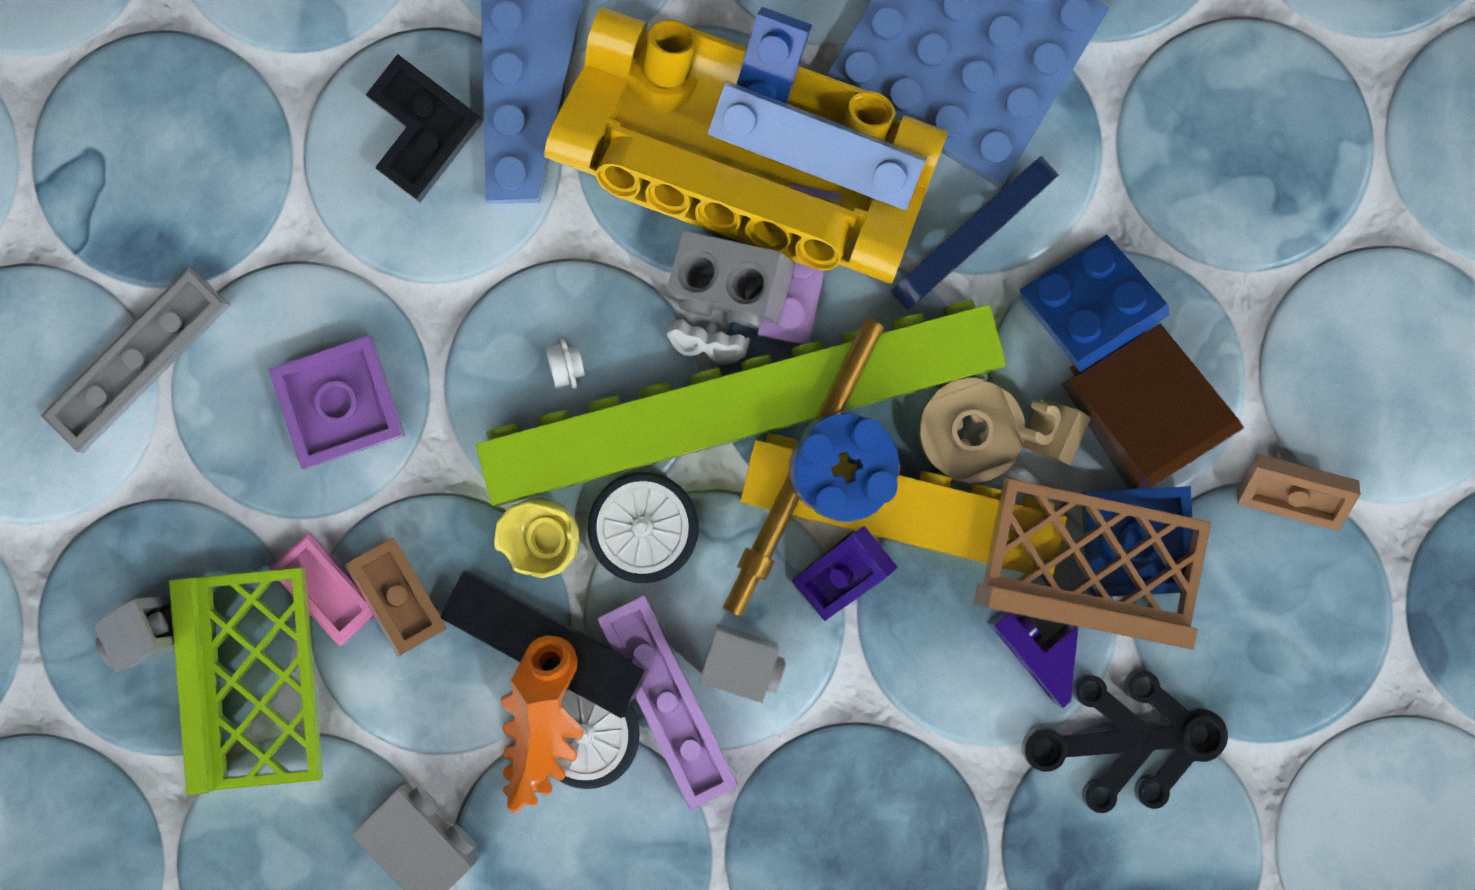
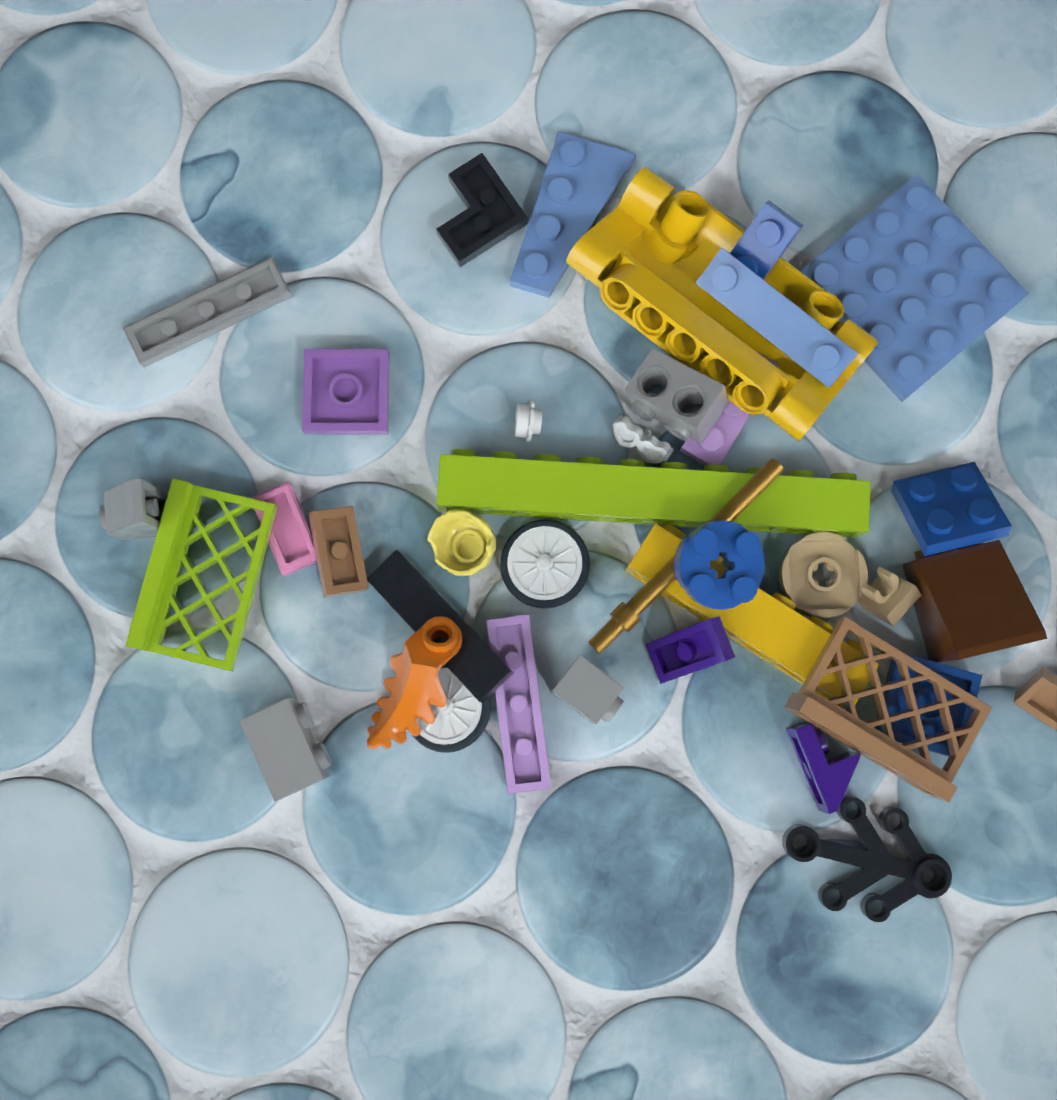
camera: 20 degrees right, 5 degrees down
dark blue beam [890,156,1059,311] -> none

